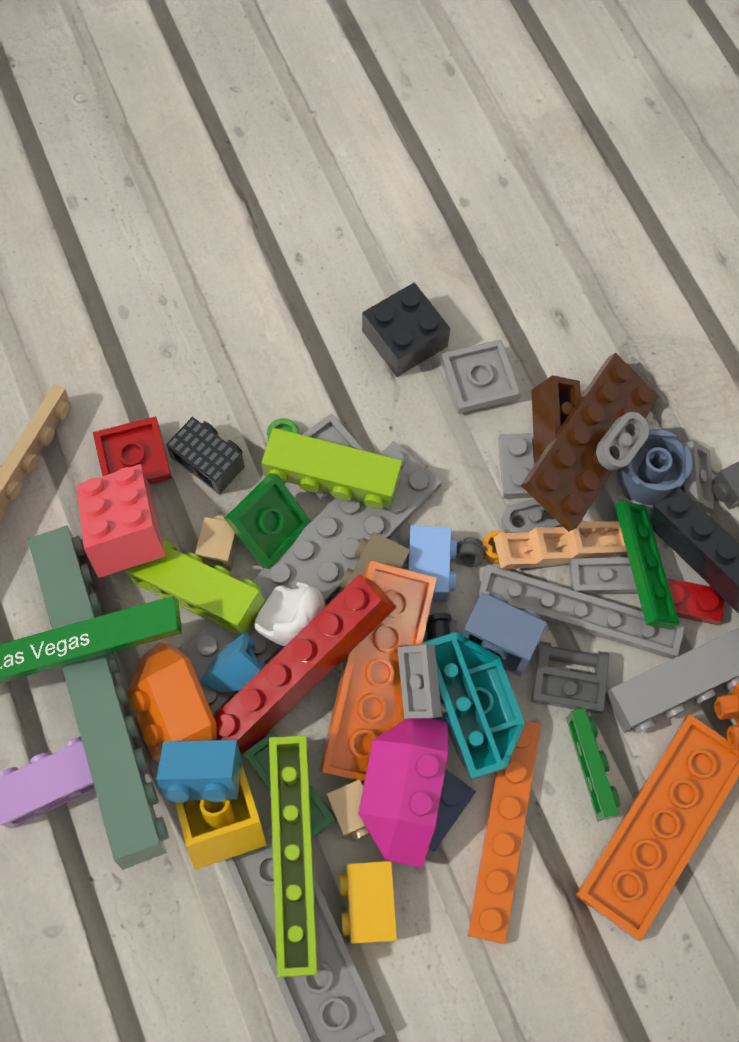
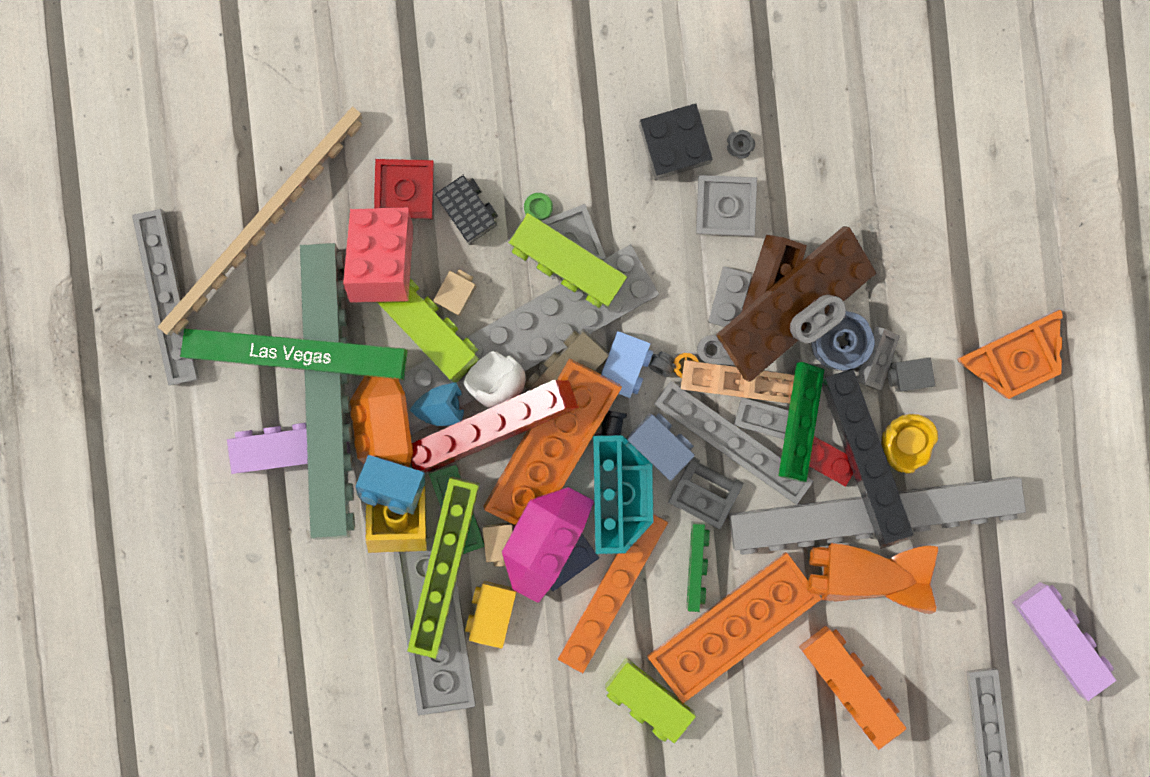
camera: 15 degrees right, 20 degrees up
green plate [224,473,311,569] -> none
light grey plate [398,644,442,719] -> none
none -> lime brick [605,657,696,744]
none -> dark grey plate [727,130,755,159]

